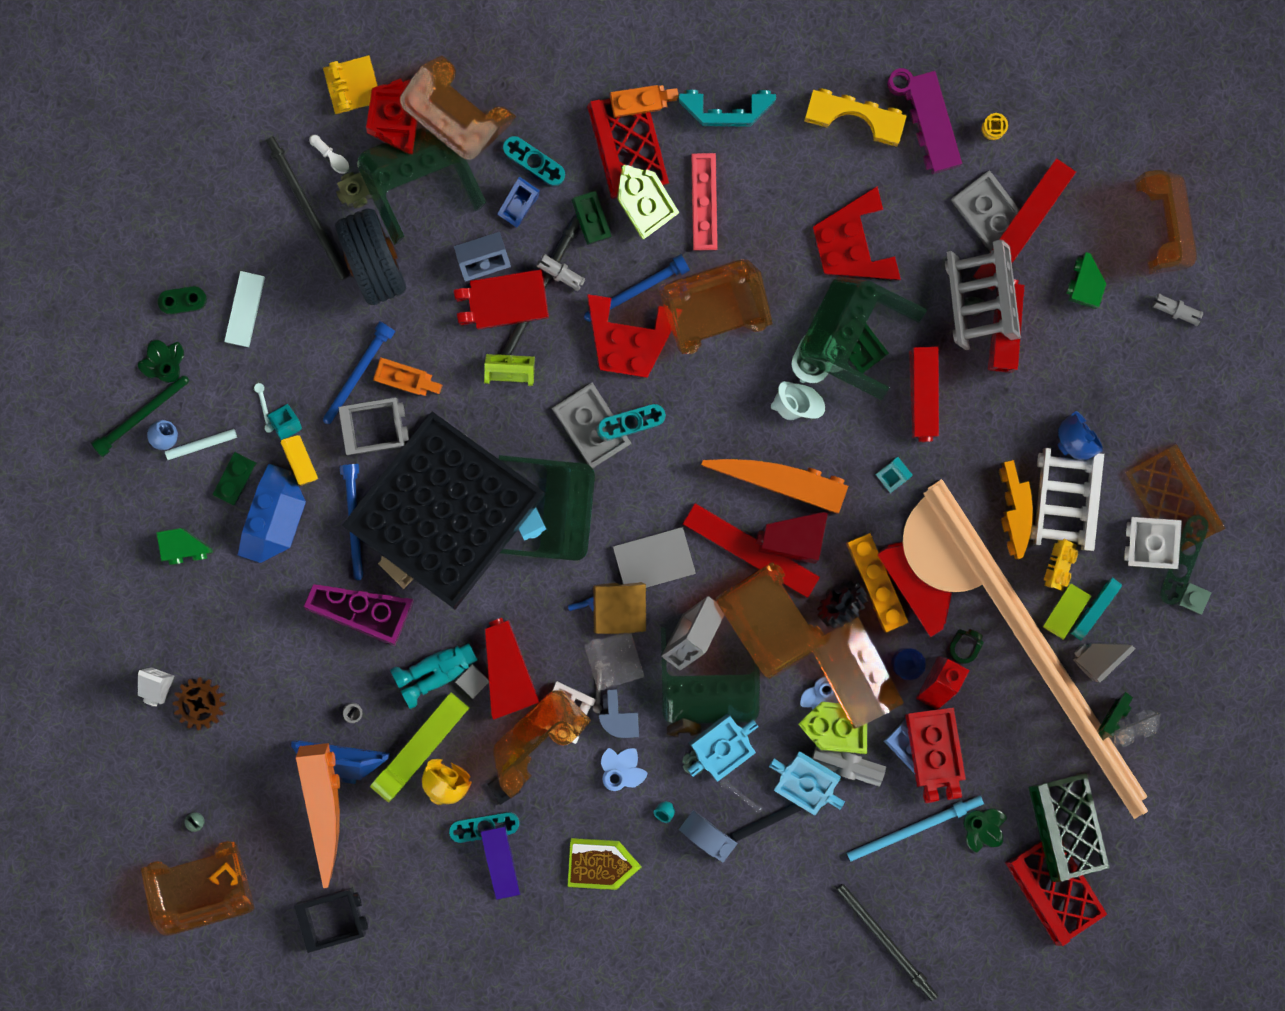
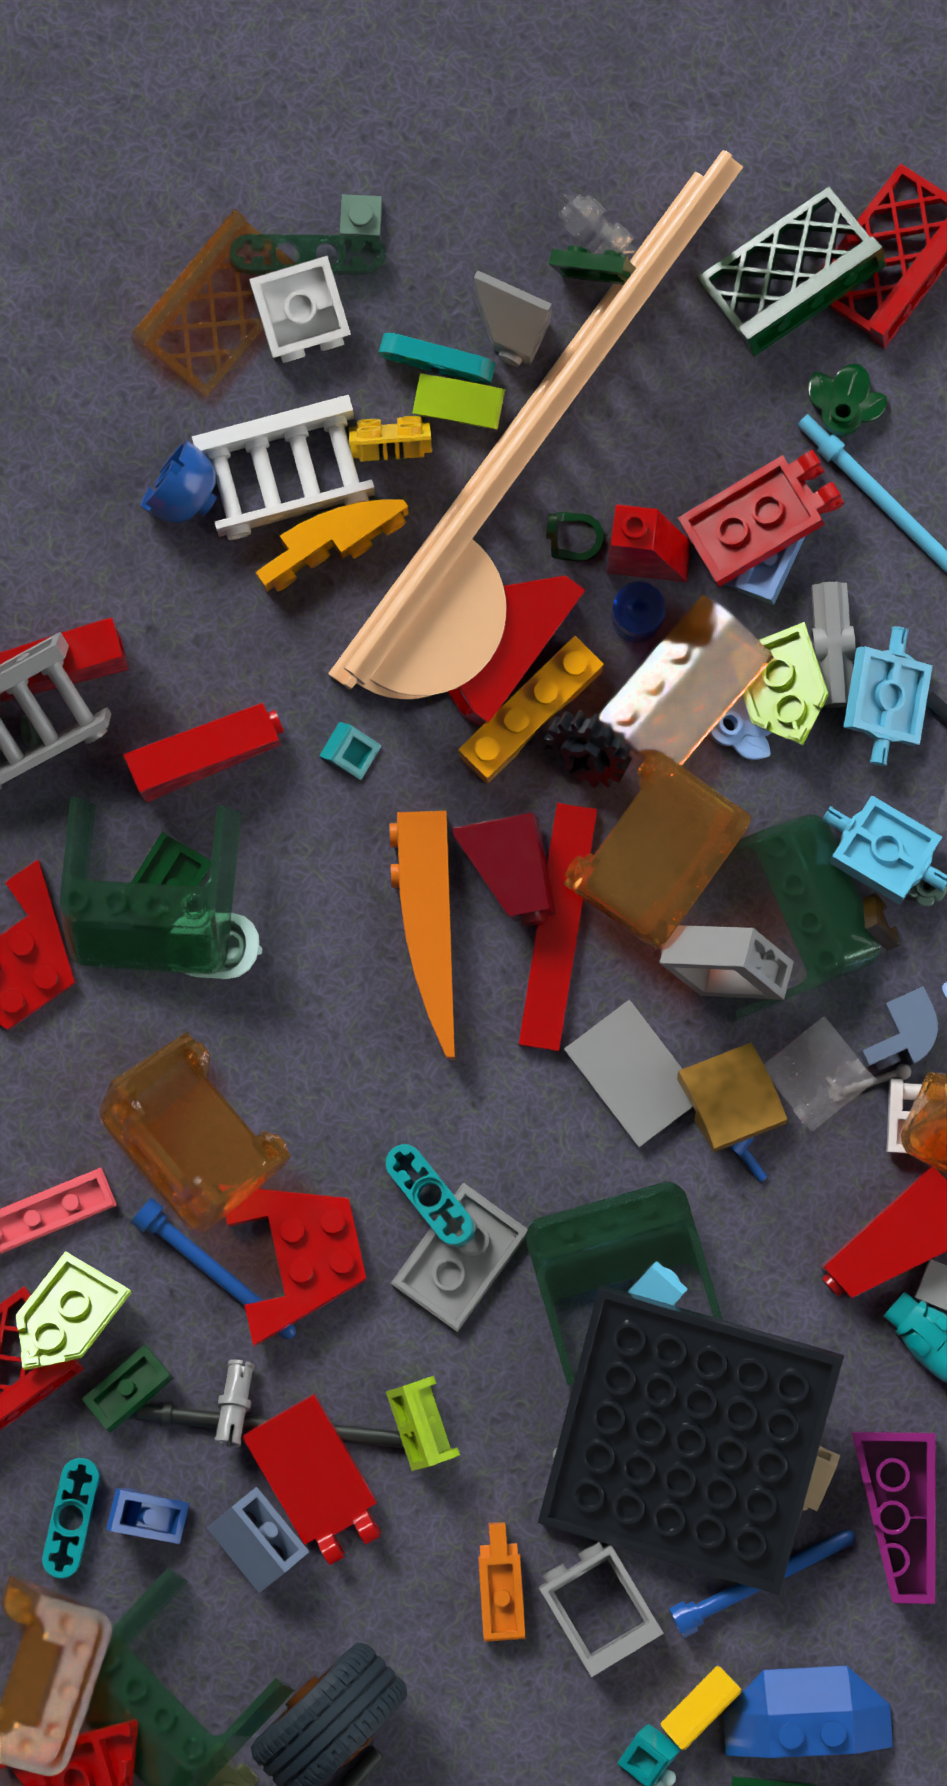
camera: 105 degrees left, 5 degrees down
blue piece [323,321,396,424] -> none
light aqua piece [771,381,825,420] -> none

